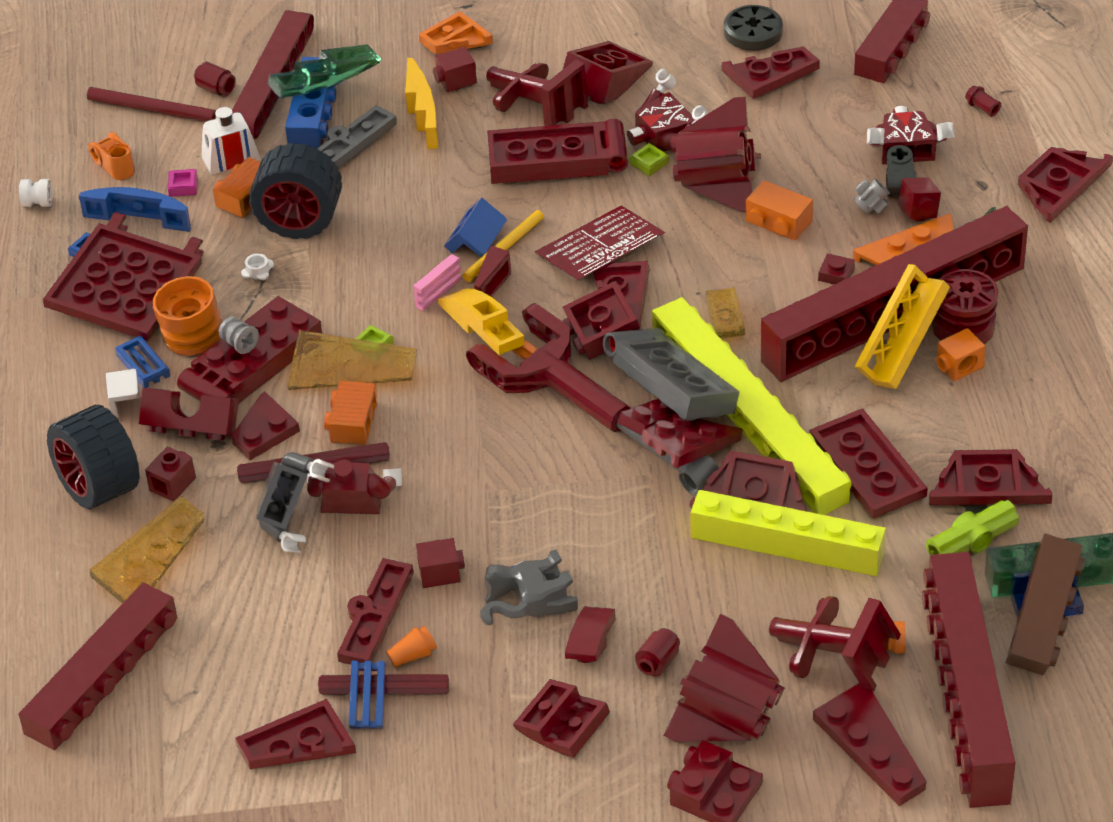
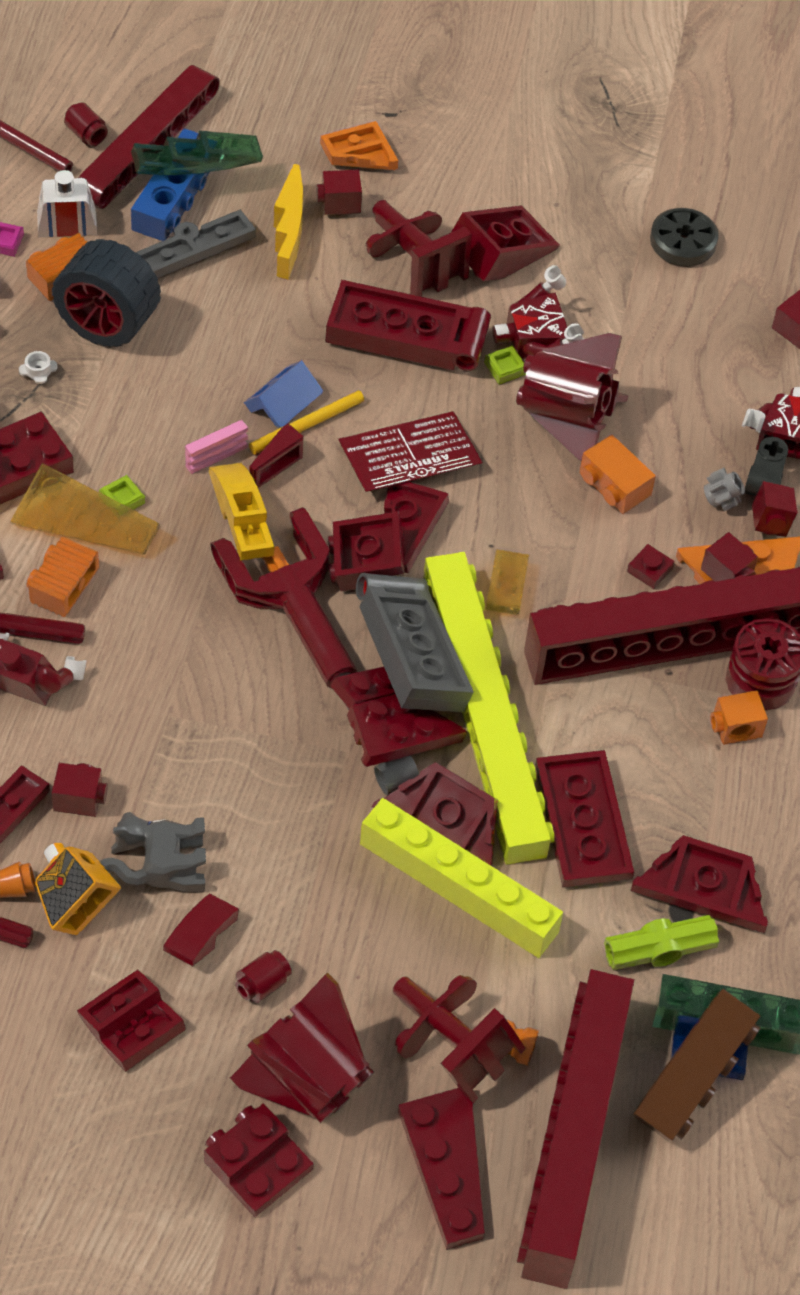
camera: 10 degrees right, 10 degrees up
dark red wing [721,46,820,99] -> none
yellow fence [854,264,950,389] -> none
none -> torso [35,843,121,935]
none -> dark red brick [701,532,758,581]

